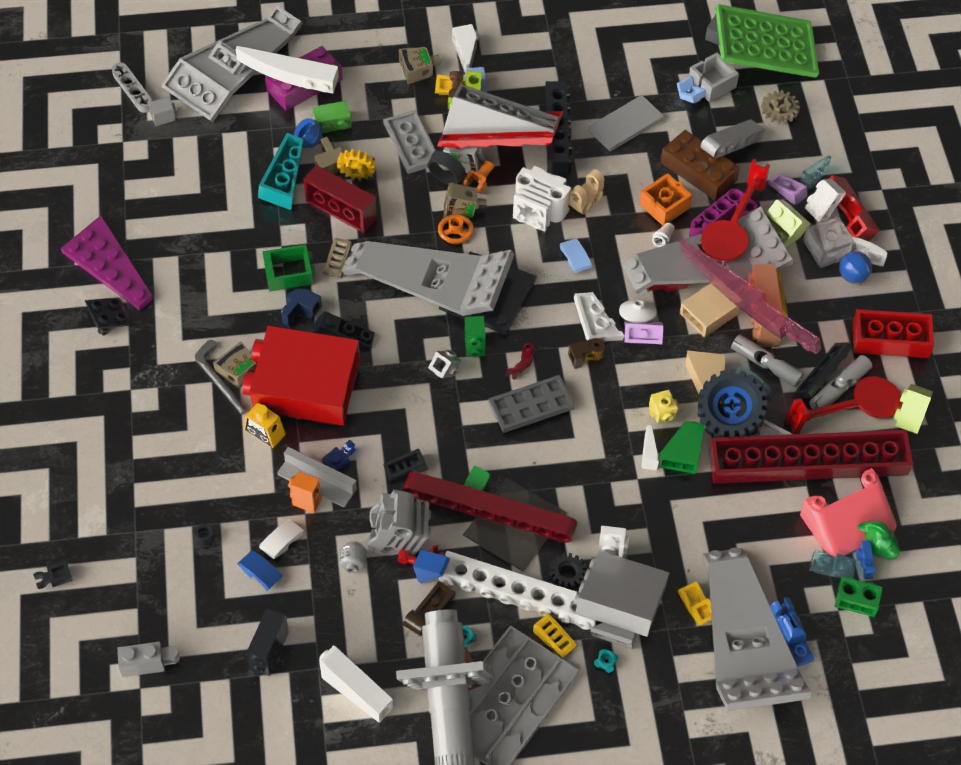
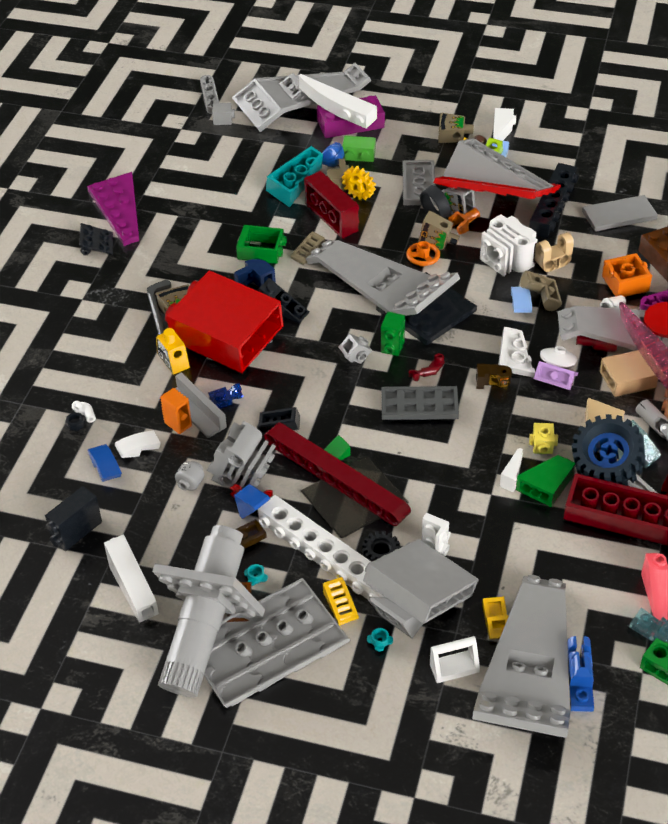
camera: 25 degrees right, 10 degrees down
none -> white arm [72,401,96,423]
none -> white tile [430,636,480,683]
none -> dark tan brick [520,271,562,311]

